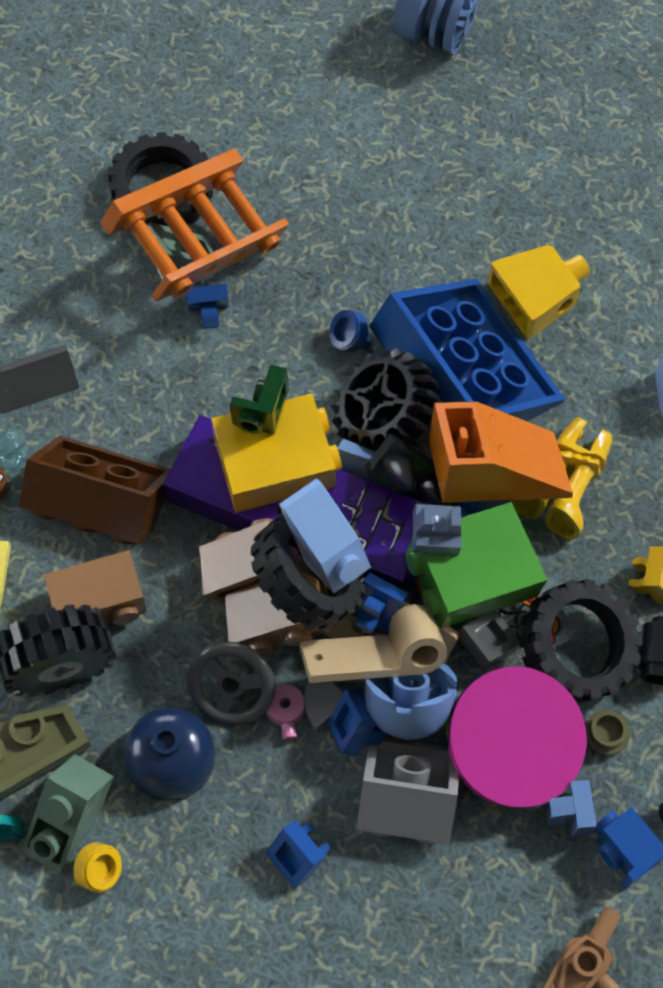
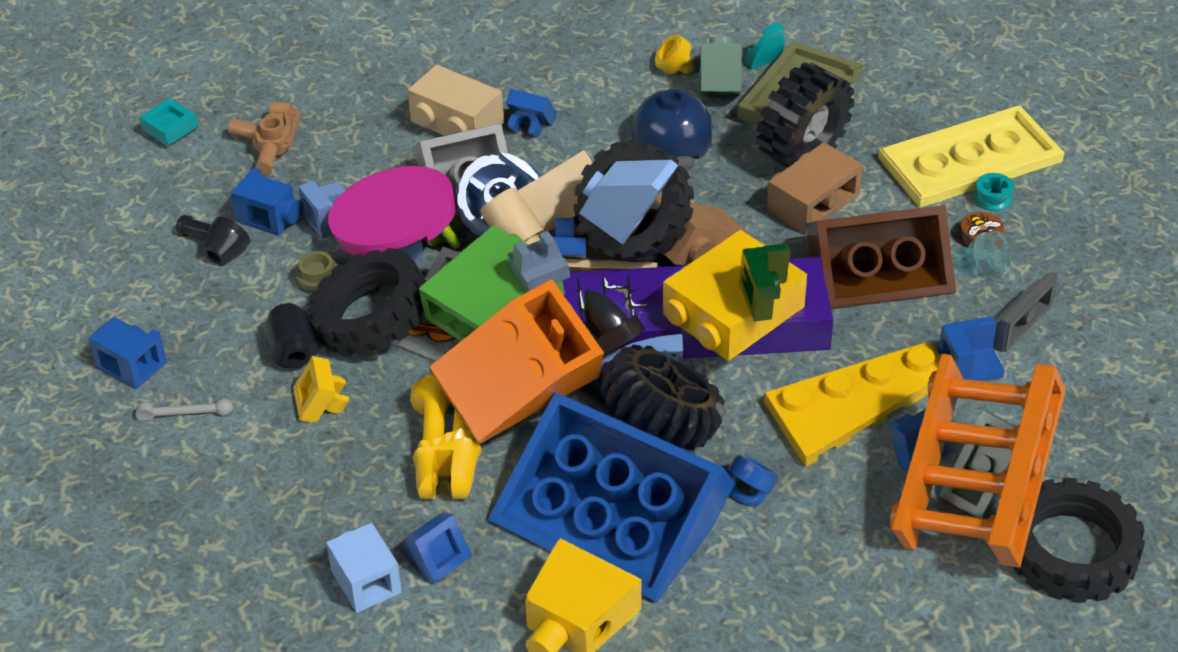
camera: 155 degrees right, 20 degrees down
none -> blue tile [402,512,472,583]
none -> tan brick [408,64,504,136]
none -> yellow wing [764,341,941,467]
none -> blue panel [938,316,1005,381]

